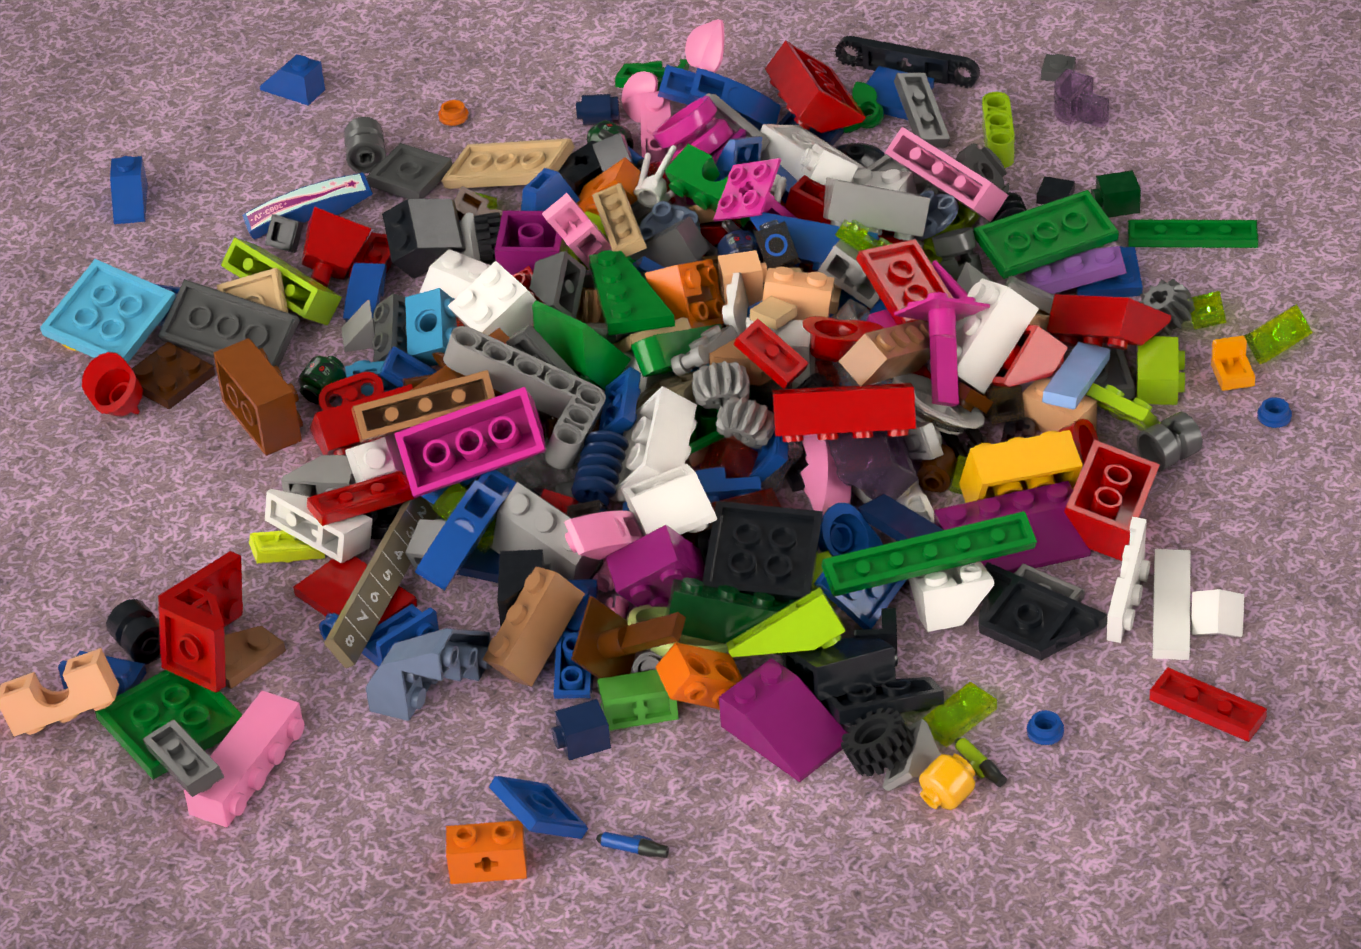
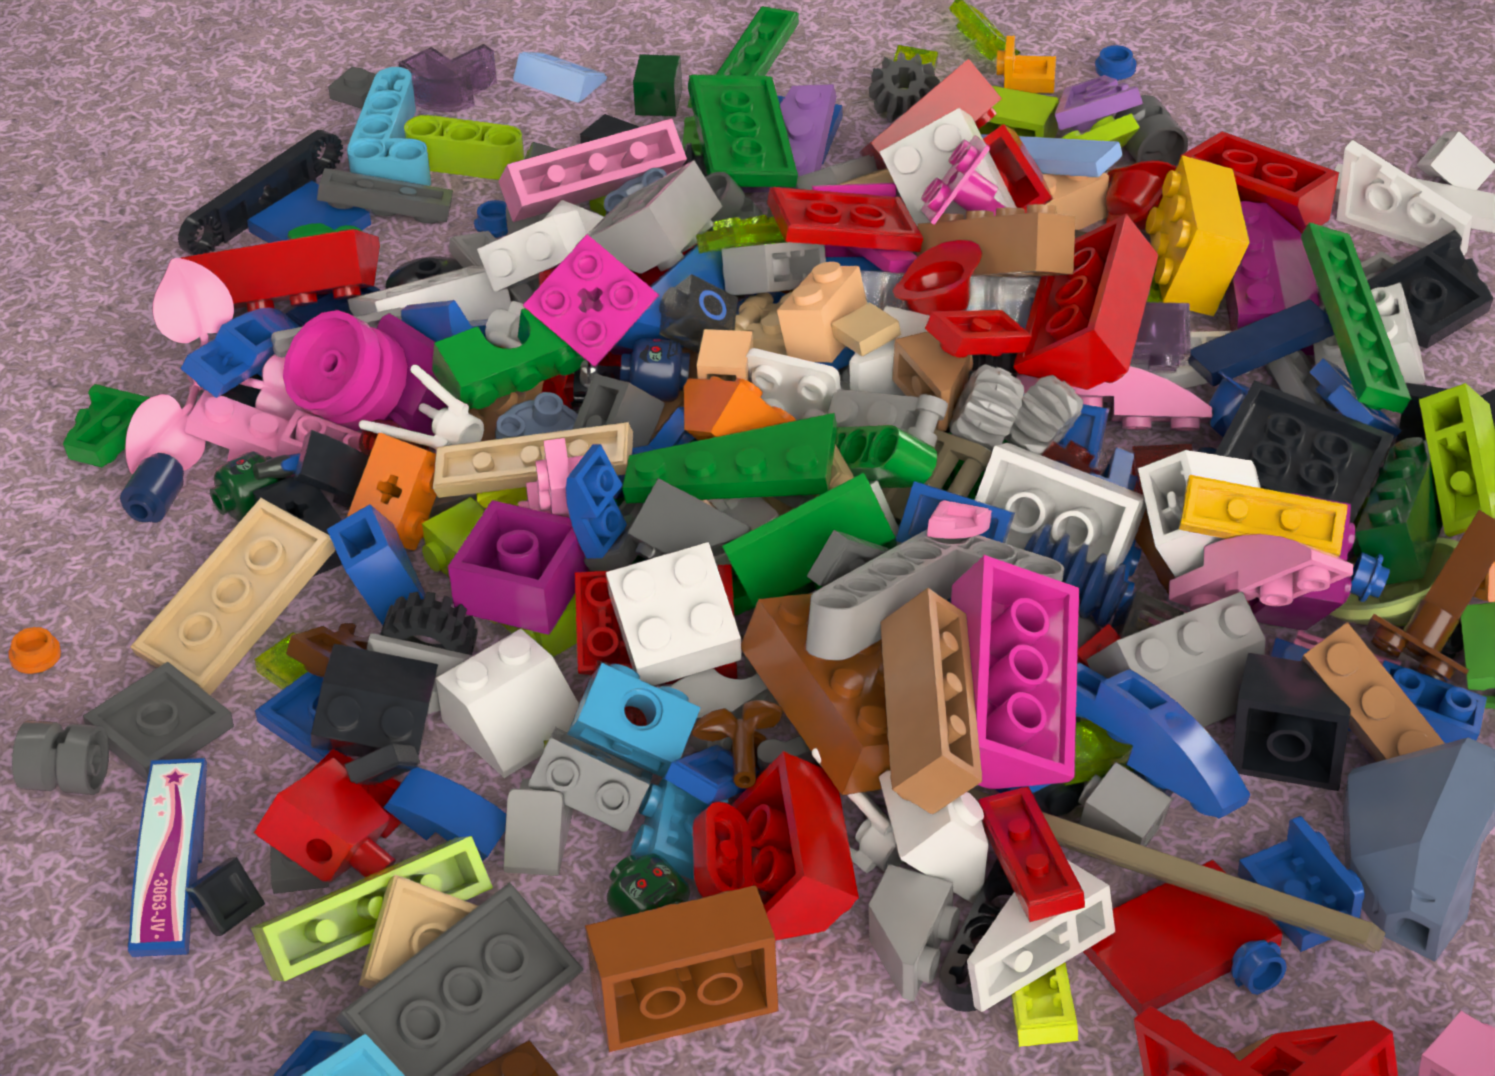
camera: 75 degrees left, 0 degrees up
none -> black tile [345,743,421,785]
none -> medium azure beam [347,67,431,186]
none -> light blue slope [513,51,607,103]
none -> blue slope [566,444,627,558]
none -> bright pink tile [927,500,992,539]
none -> medium lavender wing [1055,75,1143,131]
none -> yellow tile [1179,475,1348,557]
none -> blue plate [1350,552,1390,602]

